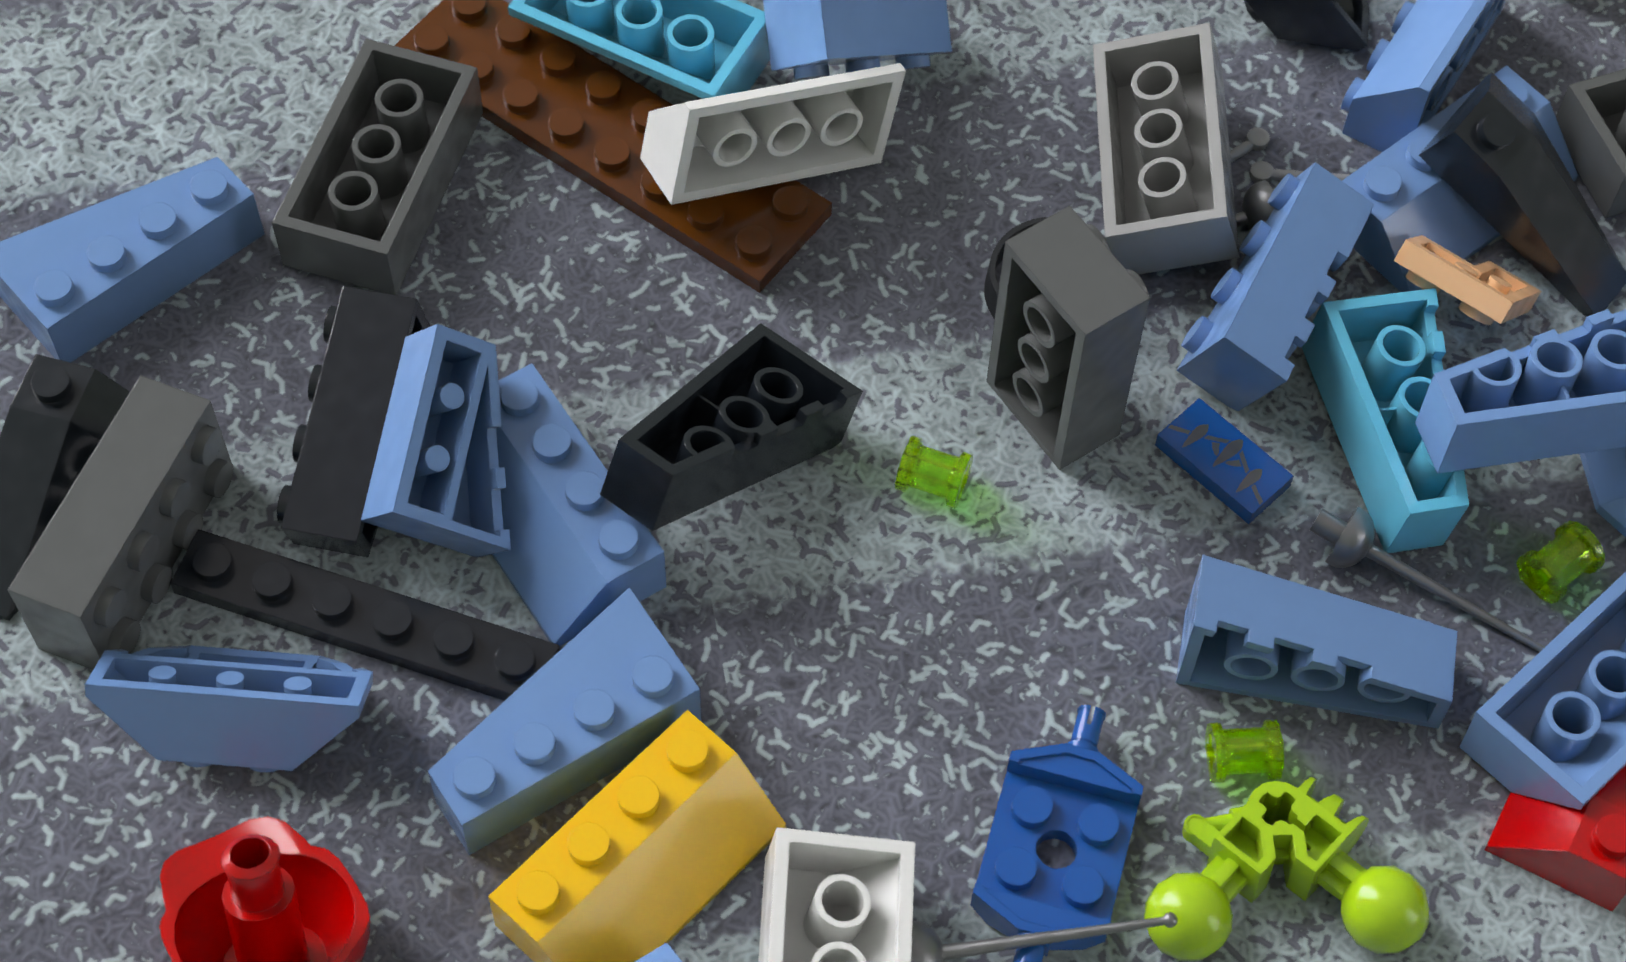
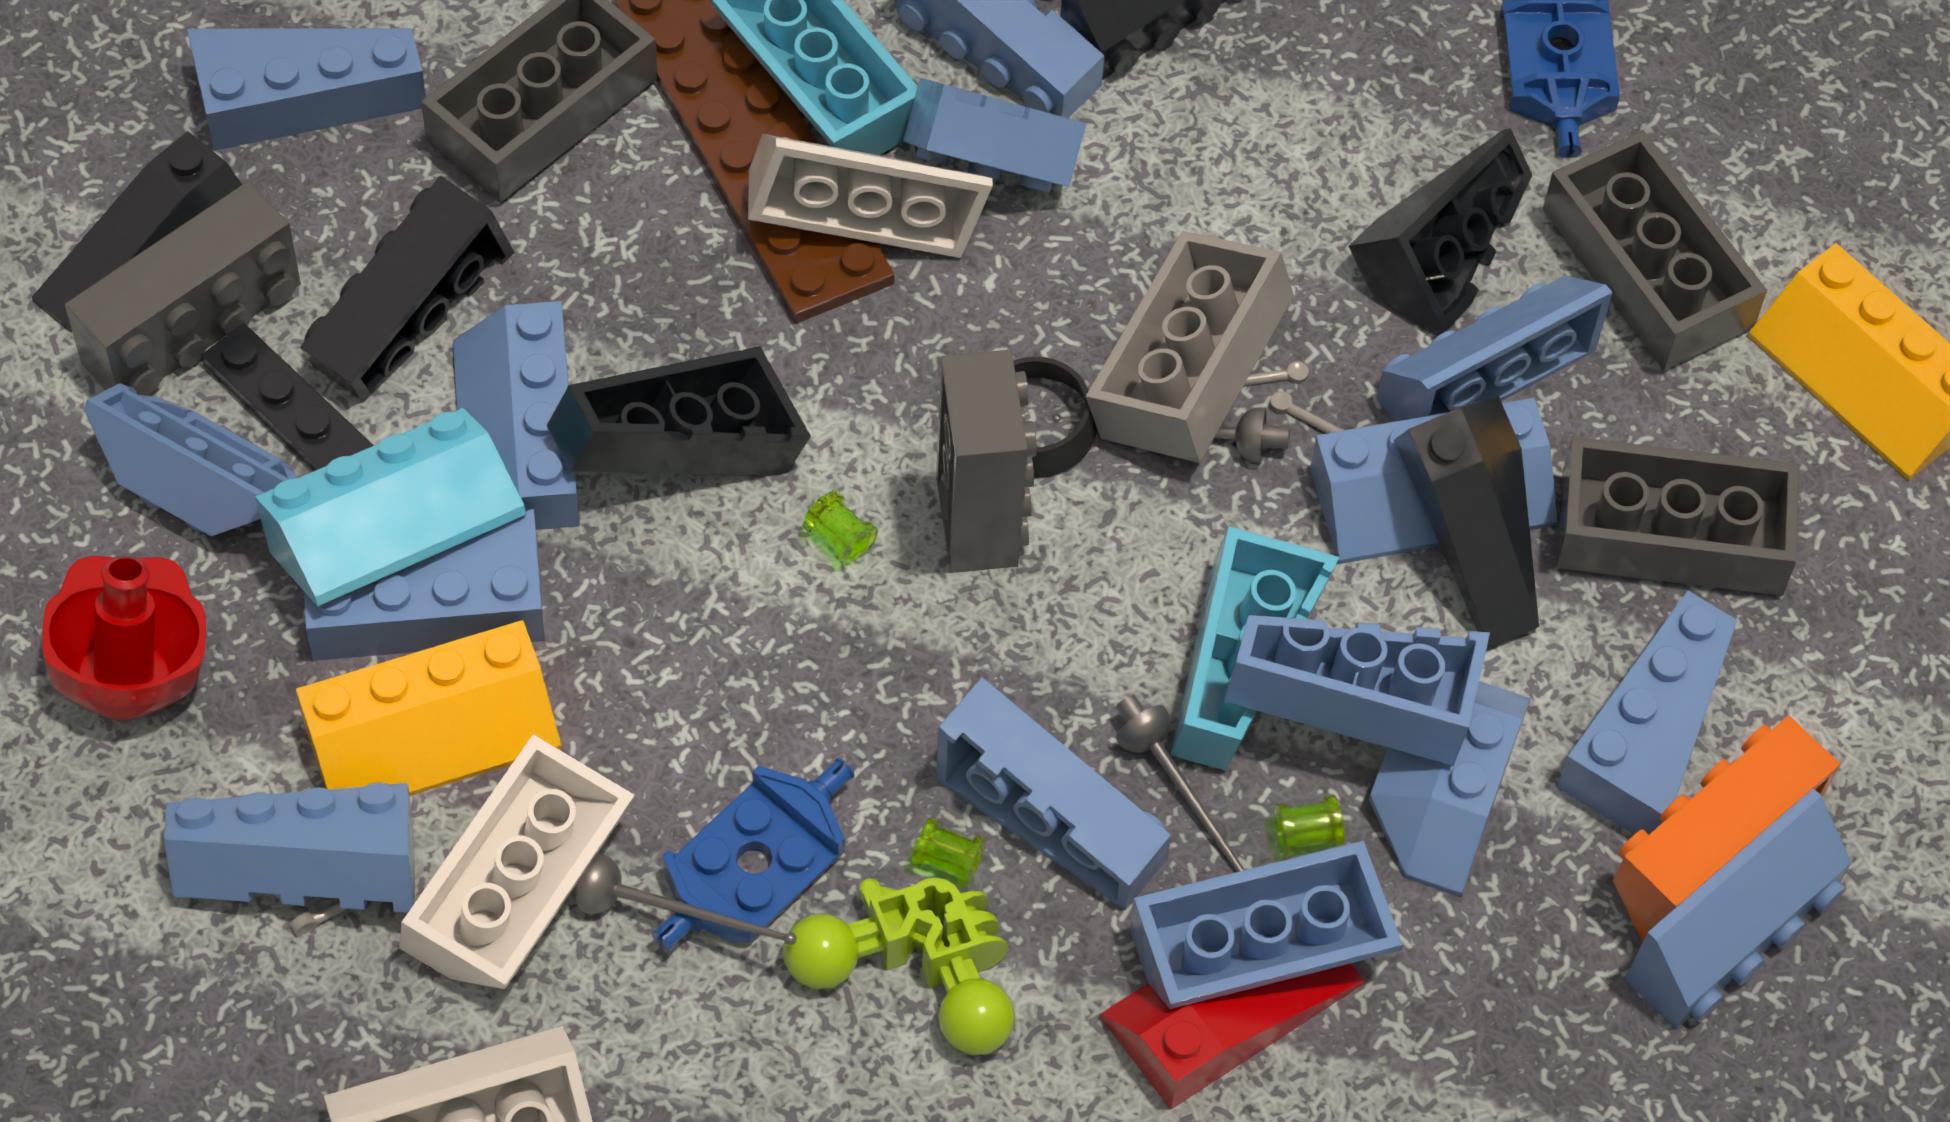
camera: 25 degrees right, 0 degrees up
medium blue wedge [361,324,511,557] -> none
blue tile [1155,398,1294,524] -> none
medium blue wedge [1176,162,1375,411] -> none
light nougat plate [1394,235,1542,325] -> none
none -> medium azure slope [255,408,526,606]

